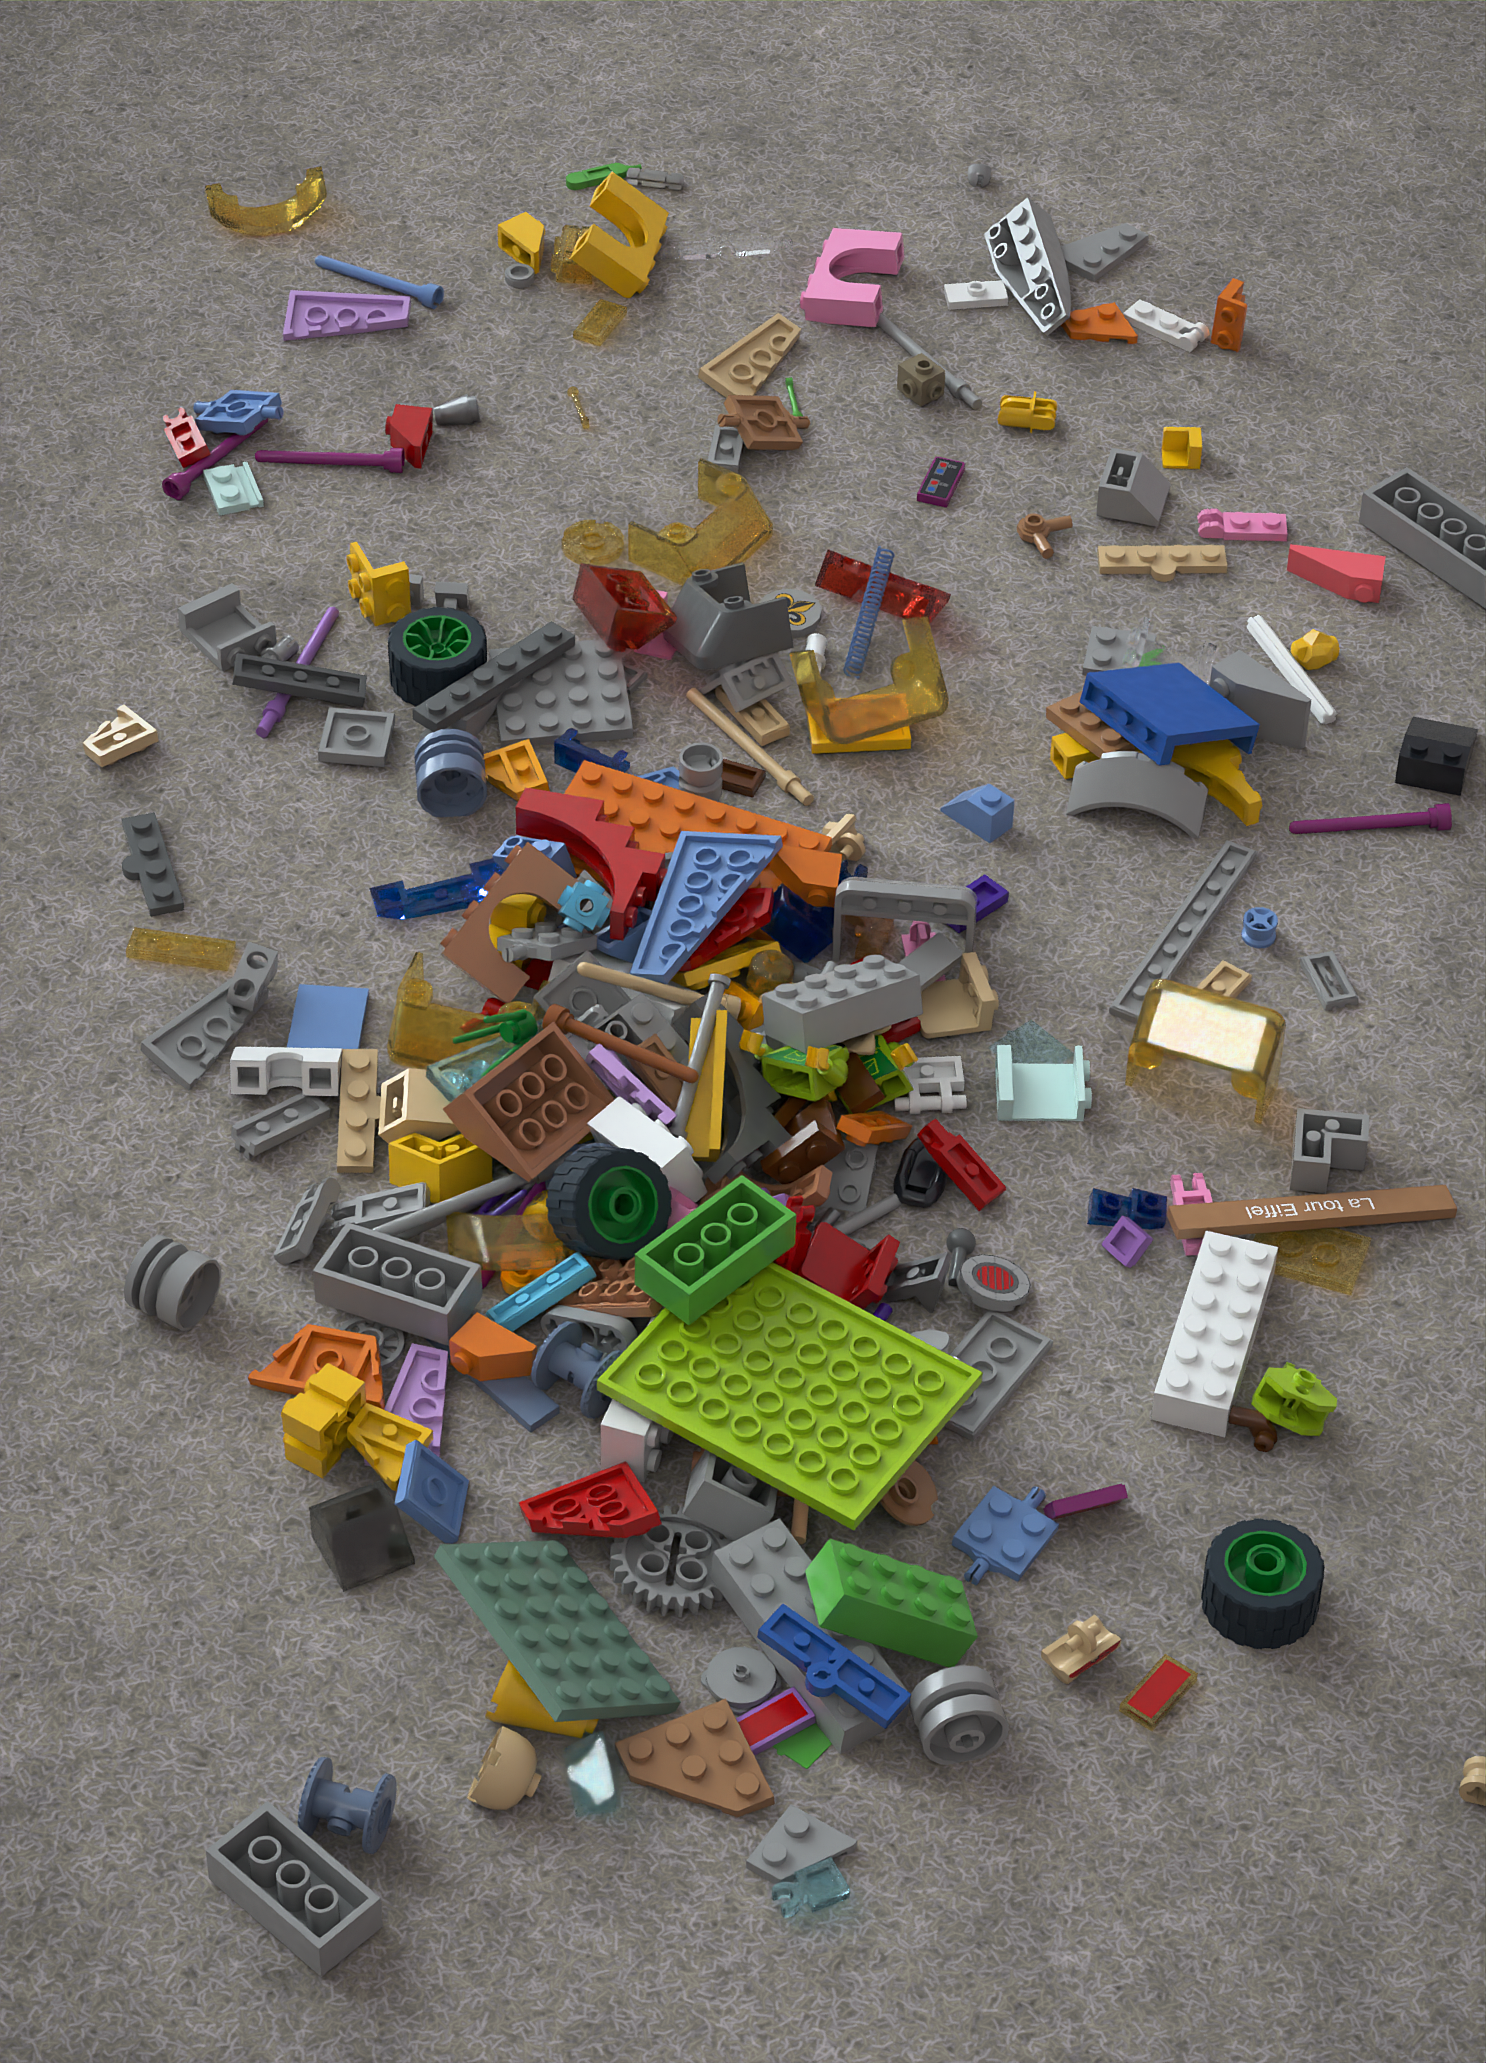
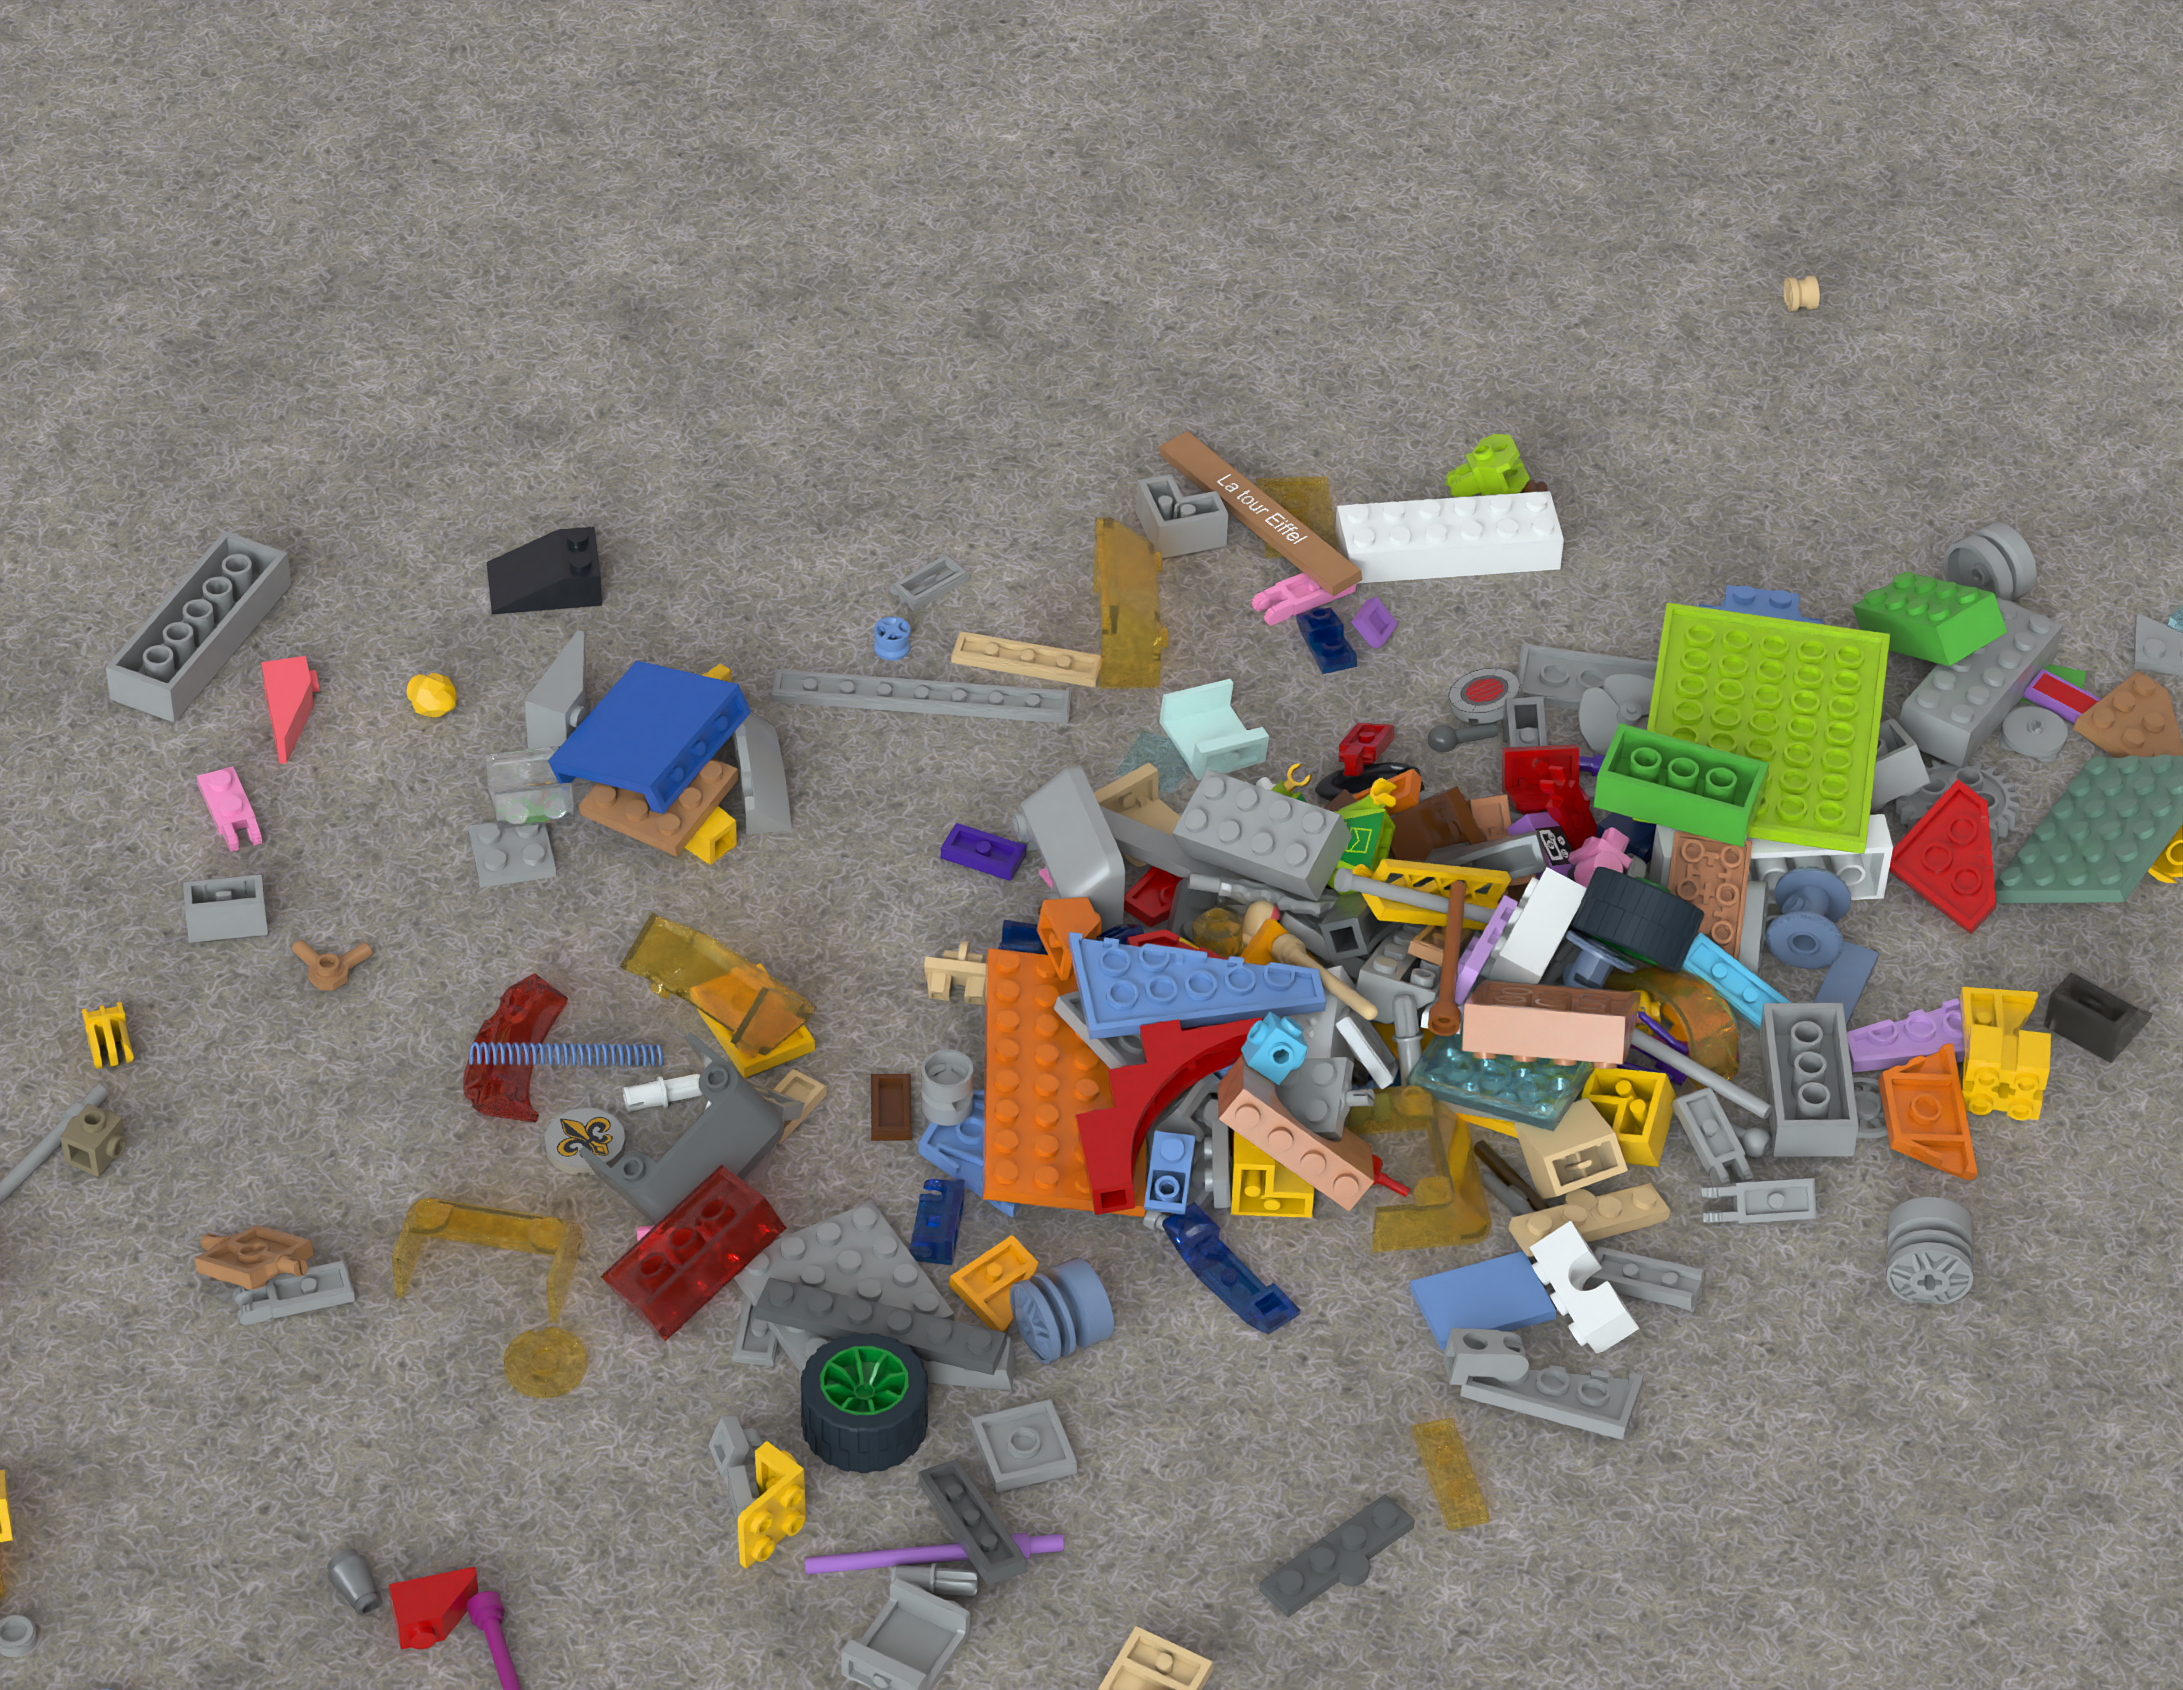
camera: 115 degrees left, 0 degrees up
medium blue tile [394,1440,469,1544] -> none
orange slope [449,1312,537,1381] -> none
green plant [453,1009,538,1078] -> none
clear yellow hinge [567,386,589,429] -> none
clear yellow tile [573,299,627,346] -> none
tan bar [686,688,814,806] -> none
tan wing [698,313,801,398] -> none
blue hinge [757,1604,911,1729] -> none
bright green hinge [785,377,803,416] -> none
tile [917,456,965,508] -> none
medium blue slope [940,784,1014,843] -> none
tan hips [1041,1614,1121,1684] -> none
magenta tile [1043,1483,1128,1520] -> none
tan hinge [1097,545,1227,582] -> none
tile [1119,1654,1198,1731] -> none
yellow panel [1162,427,1202,469] -> none
black wheel [1201,1518,1325,1649] -> none
white axle [1247,615,1337,725] -> none
magenta piece [1289,803,1452,834] -> none

